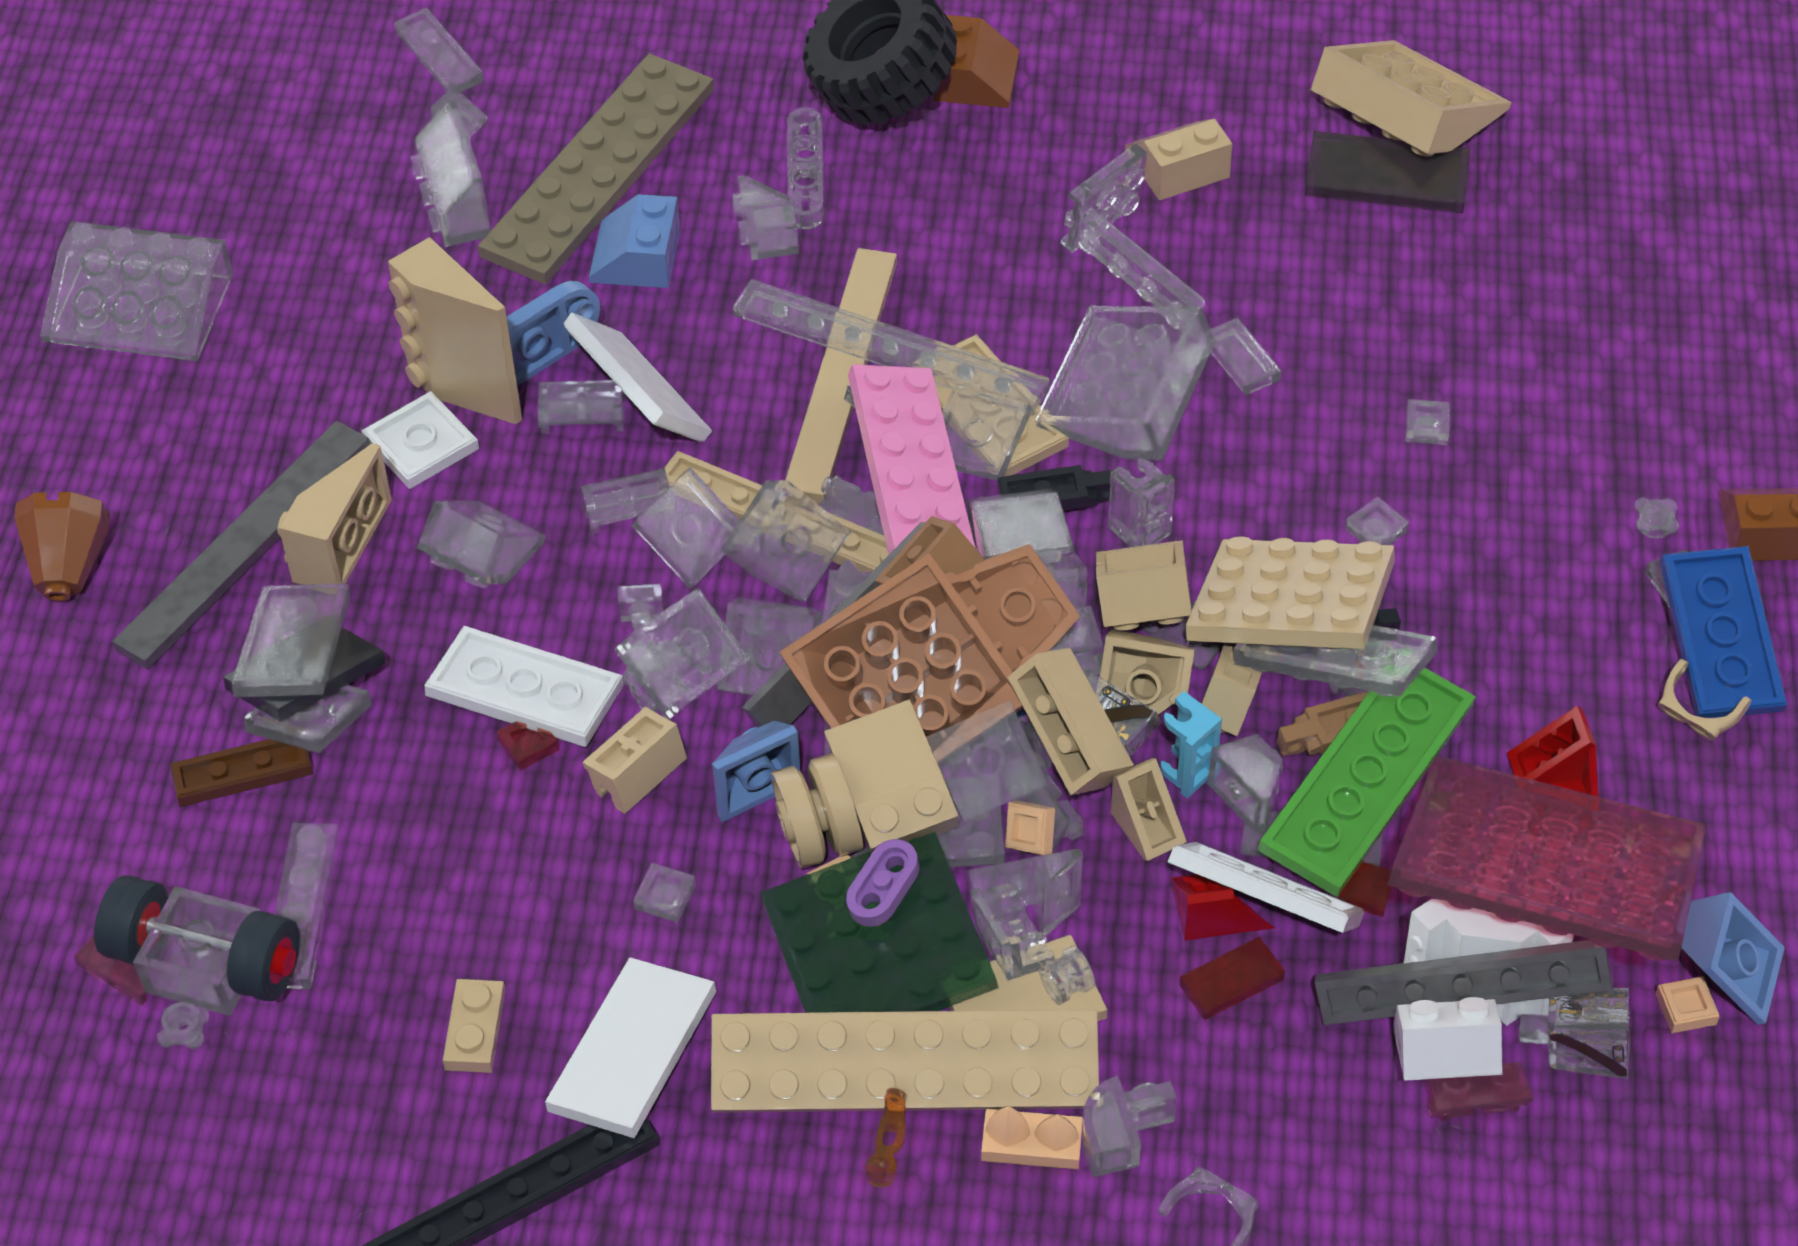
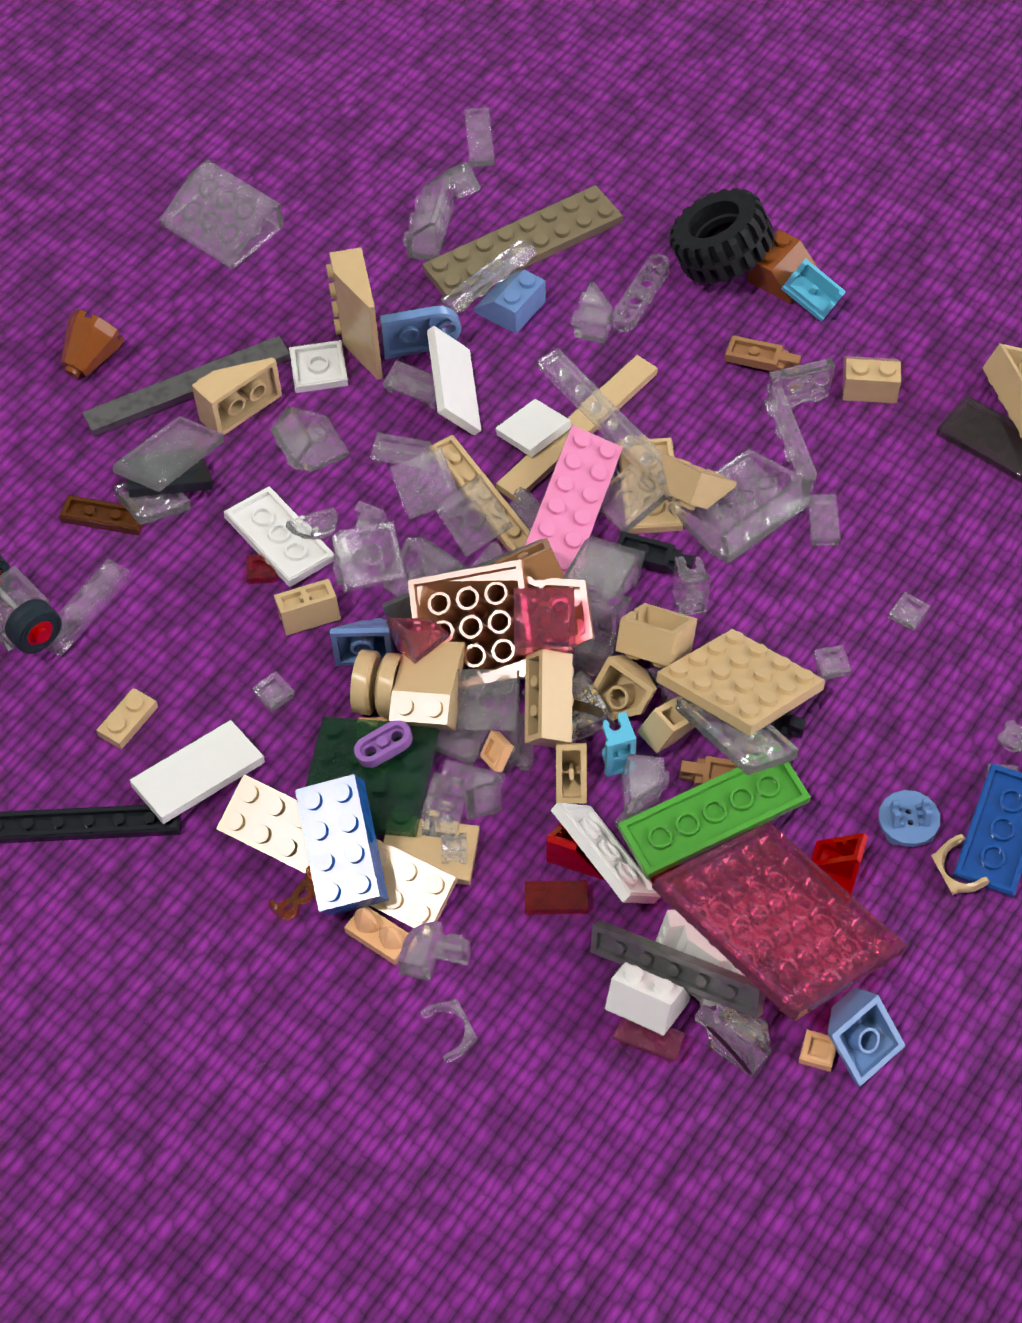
camera: 30 degrees right, 5 degrees up
none -> clear tile [286,507,338,540]
none -> brick [295,774,389,916]
none -> clear pink slope [386,617,449,664]
none -> clear plate [441,239,537,313]
none -> white tile [495,399,572,457]
none -> clear pink brick [513,588,576,656]
none -> tan slope [661,454,737,510]
none -> medium nougat hinge [725,335,801,374]
none -> medium azure hinge [781,258,846,322]
none -> medium blue plate [878,790,940,847]

